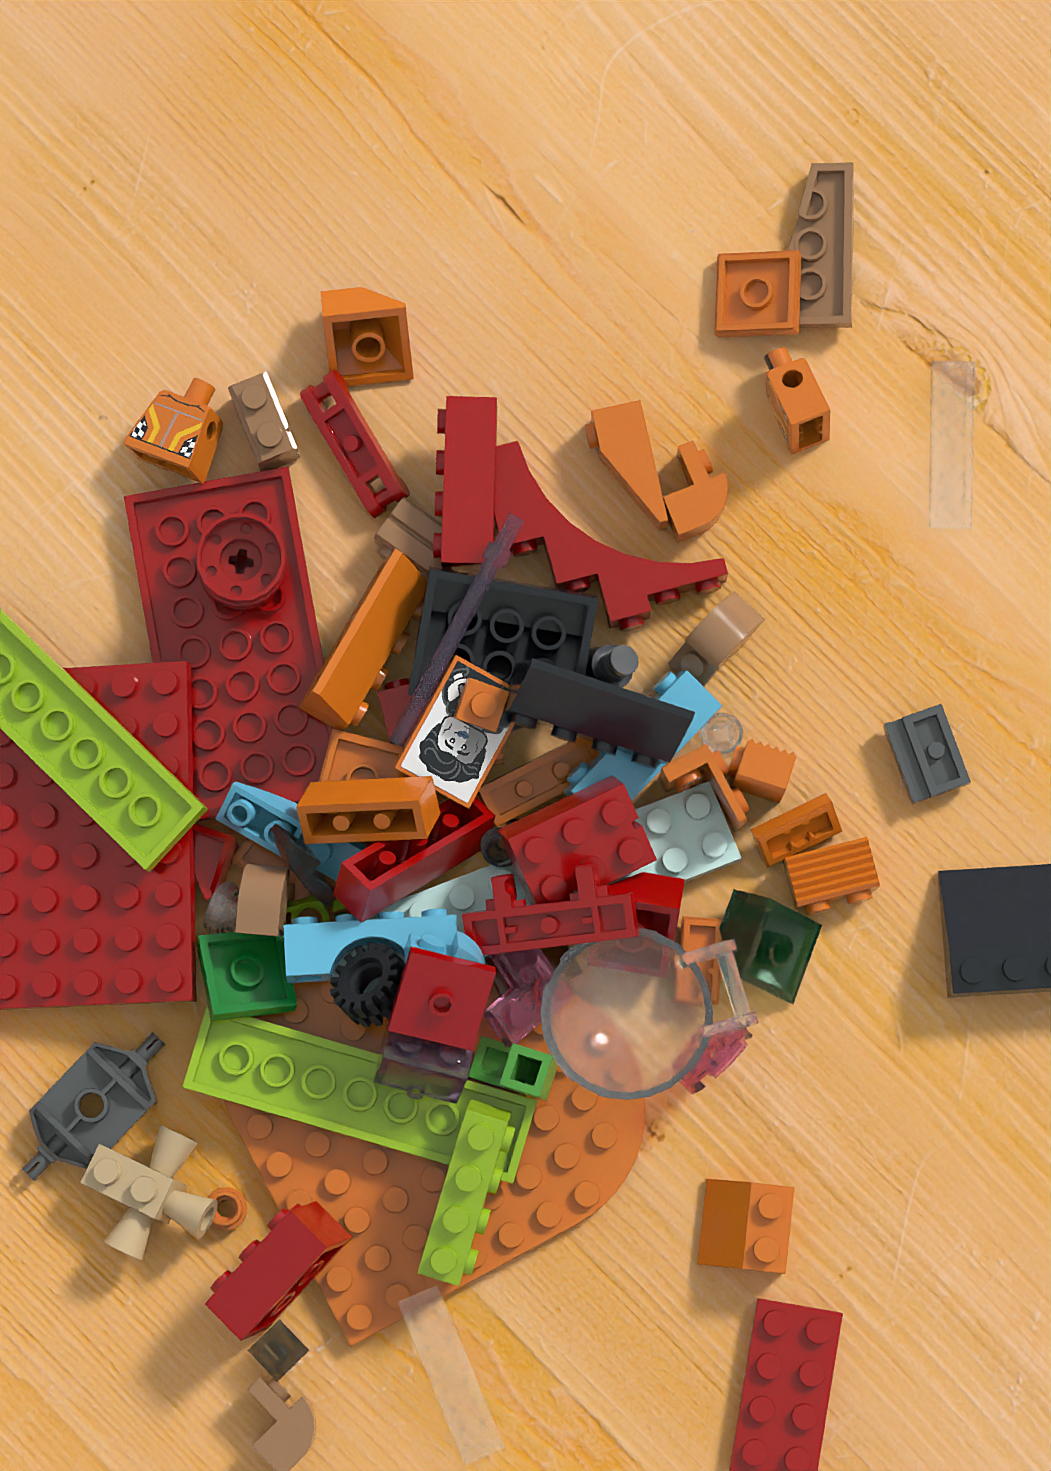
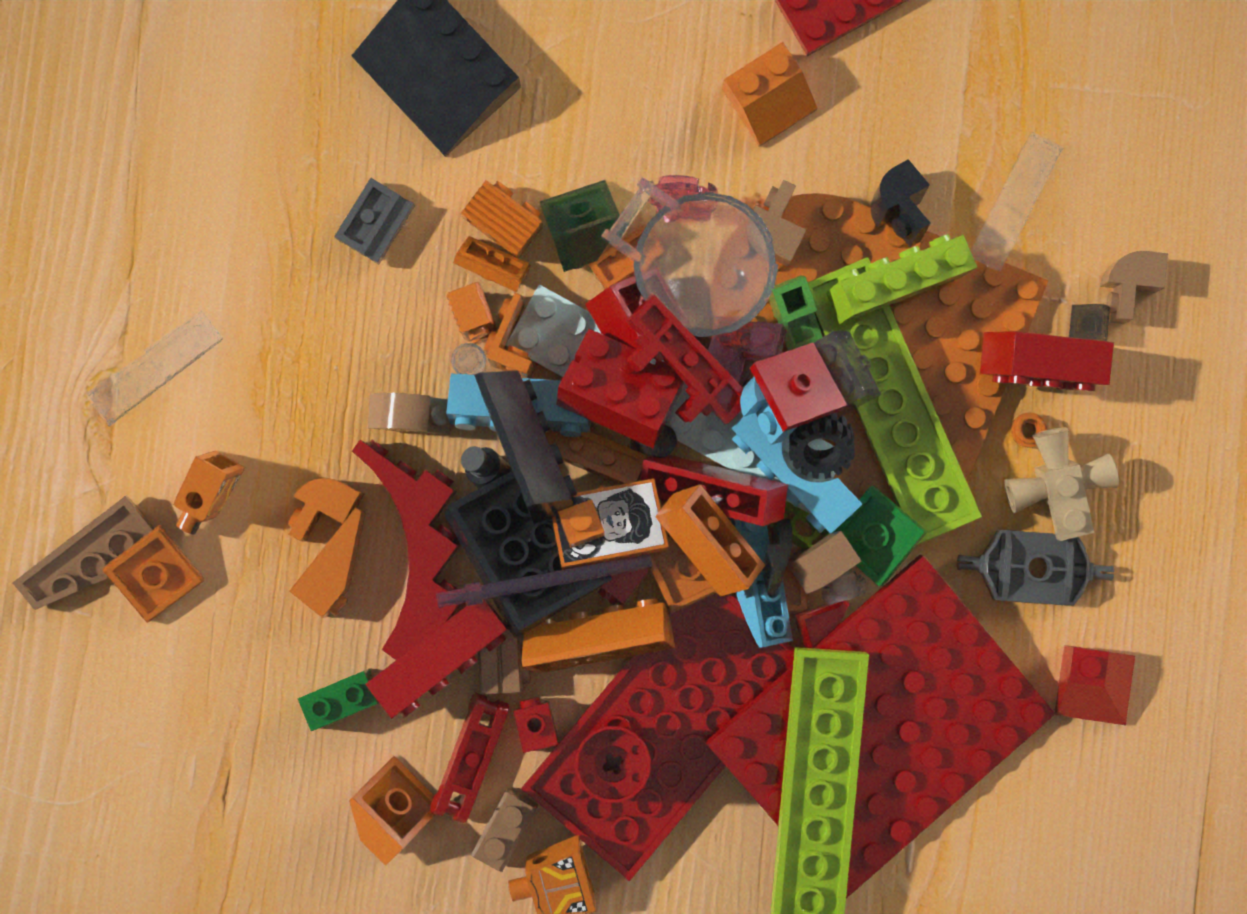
camera: 130 degrees left, 5 degrees up
none -> green brick [298,669,379,732]
none -> red brick [513,696,559,753]
none -> medium nougat brick [749,180,806,267]
none -> black brick [871,159,931,248]

